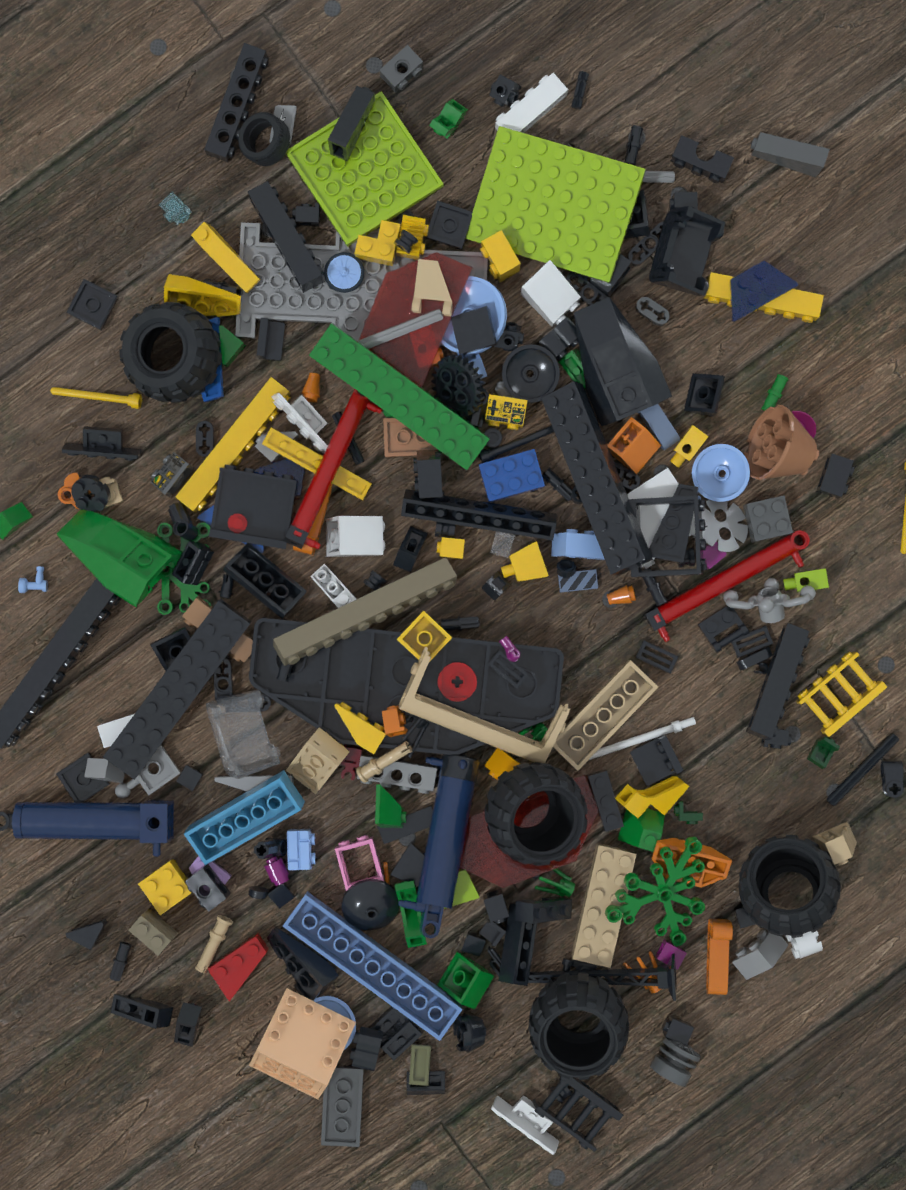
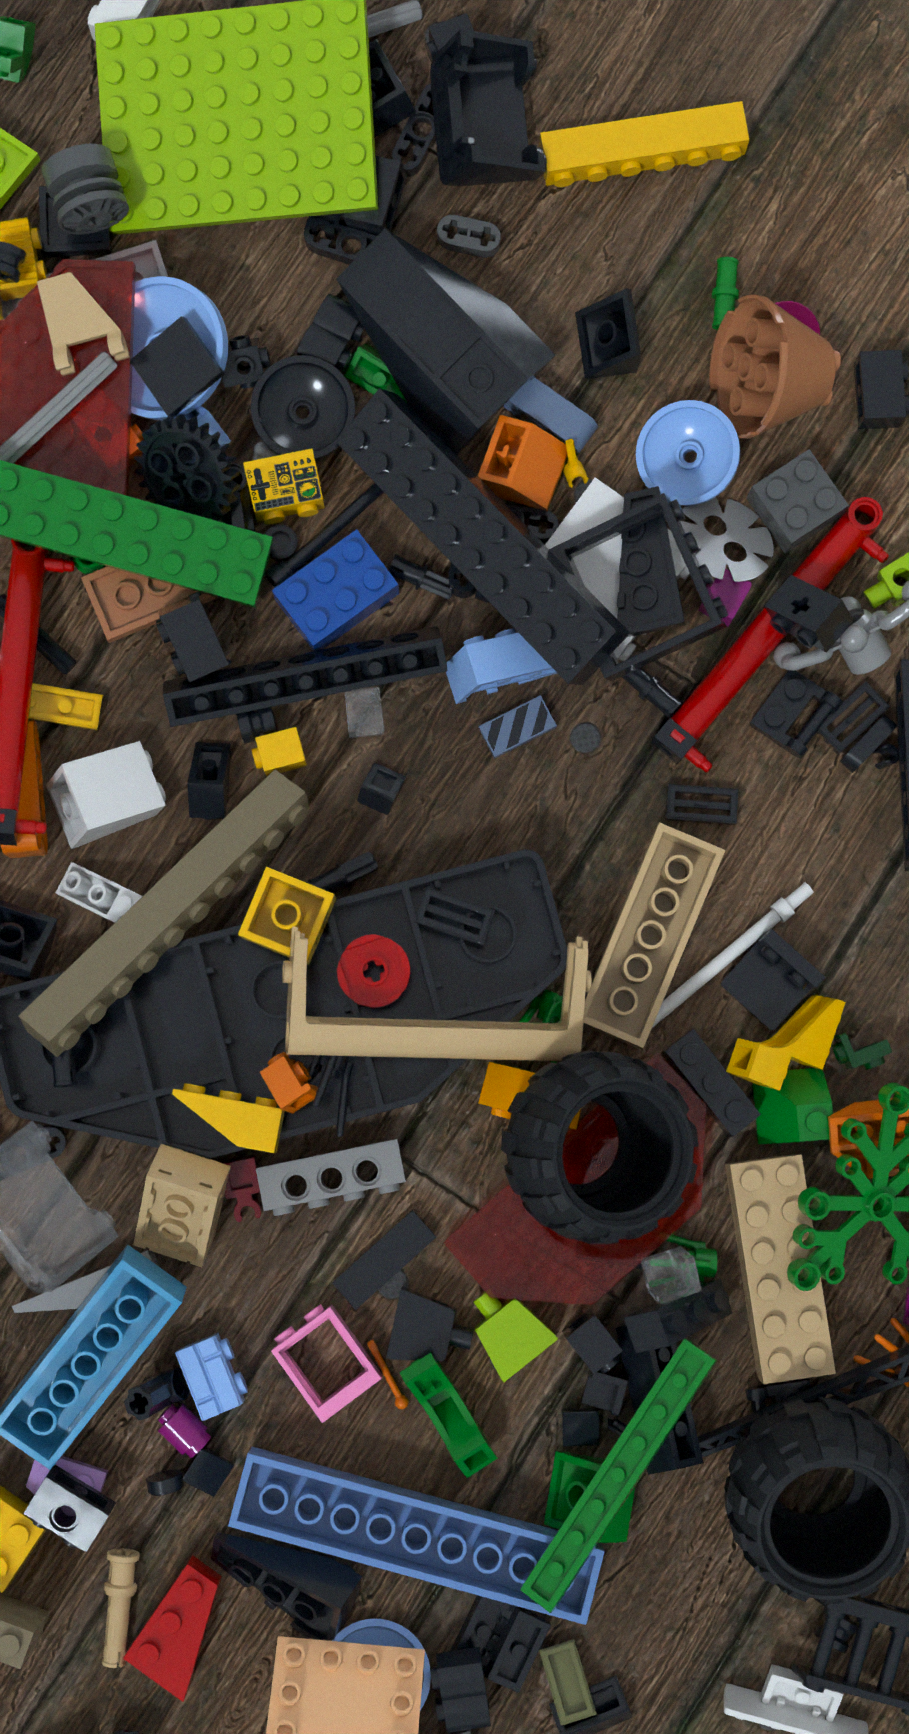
camera: 25 degrees left, 5 degrees down
black dish [342,879,399,931] -> none
tan pin [356,741,412,783] -> none
black wheel [363,570,387,591] -> none
green slope [375,784,407,828] -> none
dark blue piece [398,754,480,938] -> none
black cone [453,1013,486,1053] -> none
yellow brick [480,230,521,283] -> none
magenta arm [499,636,520,662] -> none
yellow torso [501,541,549,582] -> none
white slope [521,260,581,327] -> none
black tile [557,560,576,578] -> none
orange cone [607,585,636,605] -> none
yellow torso [670,425,709,468] -> none
black wheel [677,548,695,568] -> none
clear blue wing [730,261,799,322] -> none
none -> dark grey wheel [41,143,129,235]
none -> green plate [520,1338,717,1613]
none -> yellow hand [563,439,588,488]
none -> clear panel [641,1246,702,1304]
none -> black brick [764,575,854,653]

